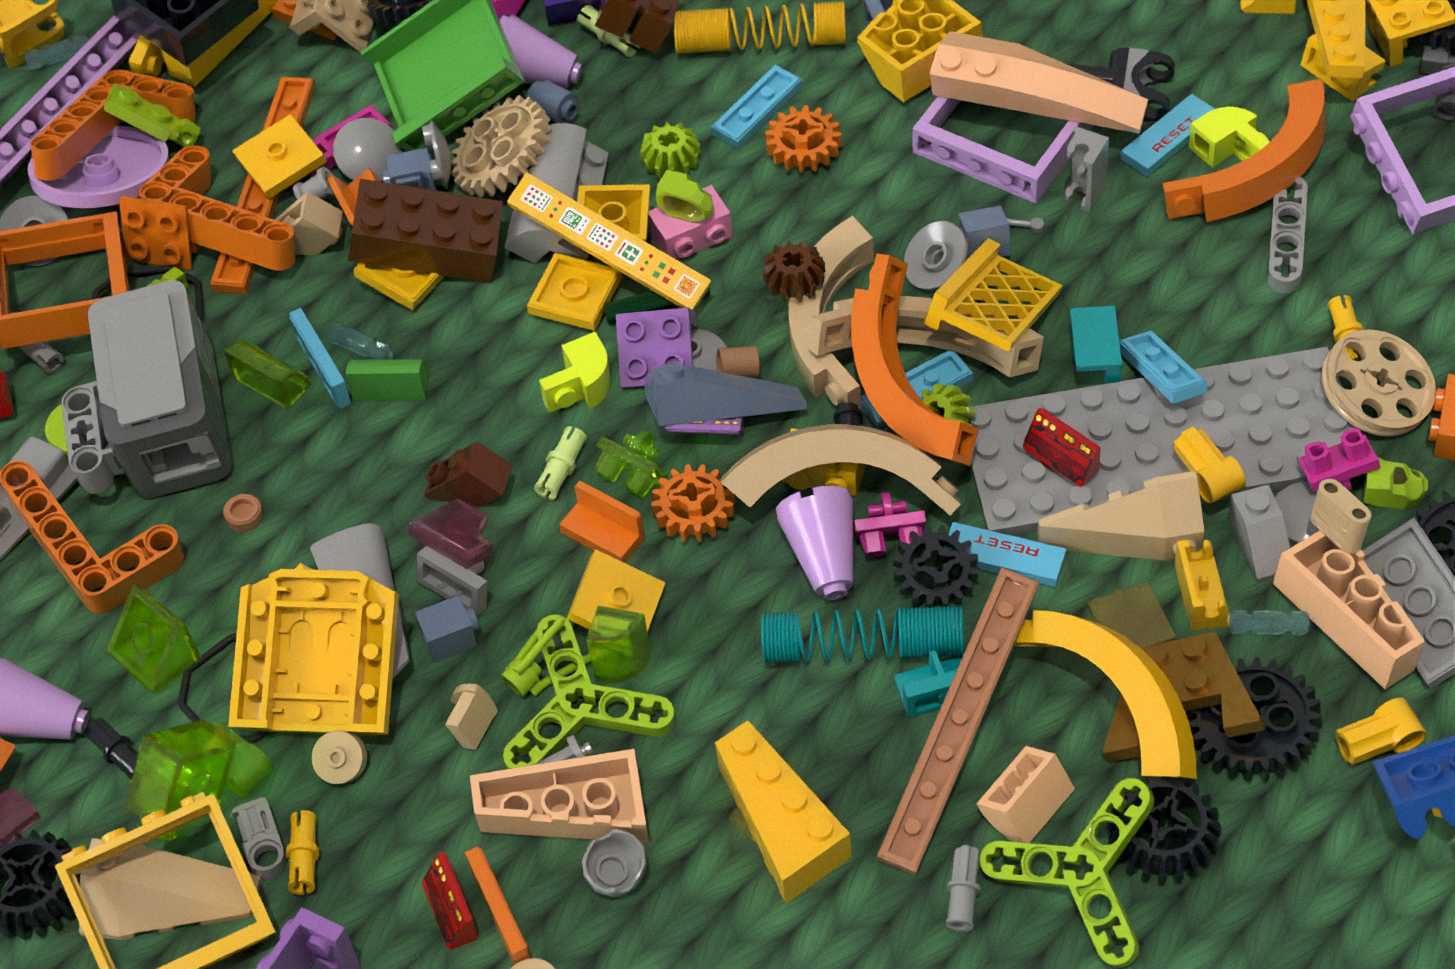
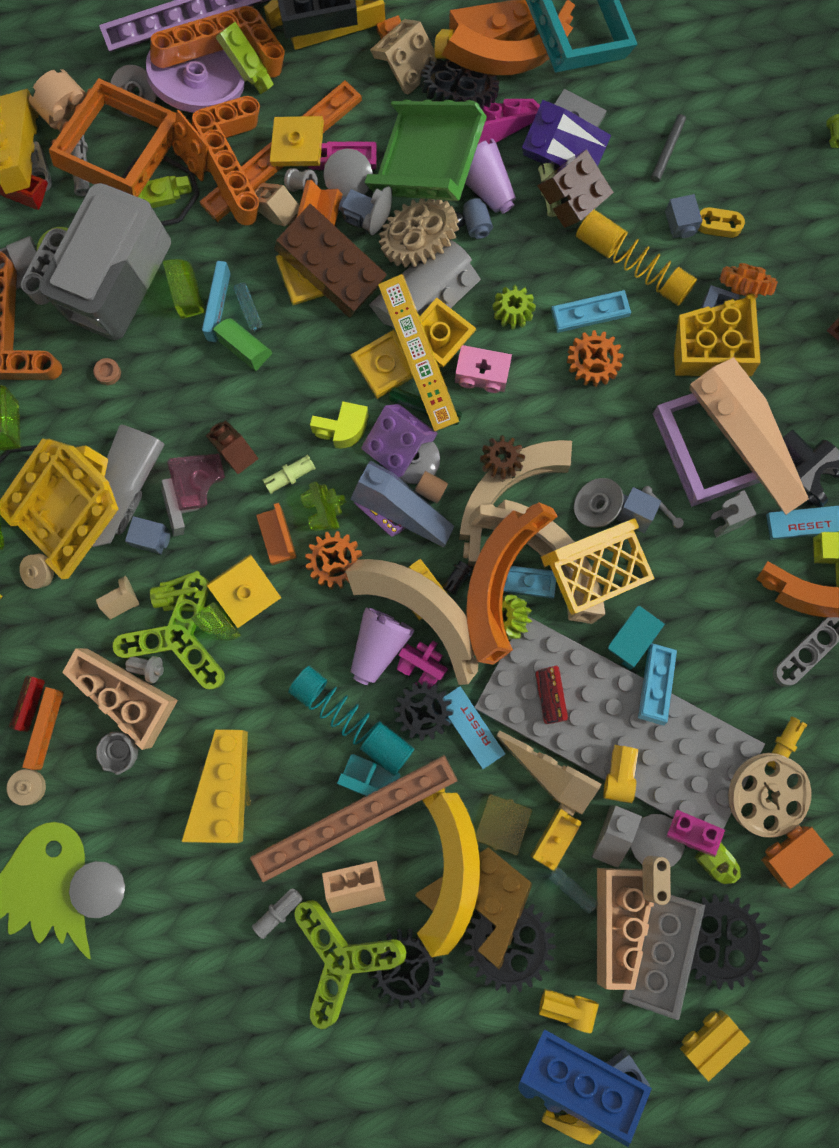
camera: 35 degrees right, 25 degrees up
lime rock [656,170,714,222] -> none

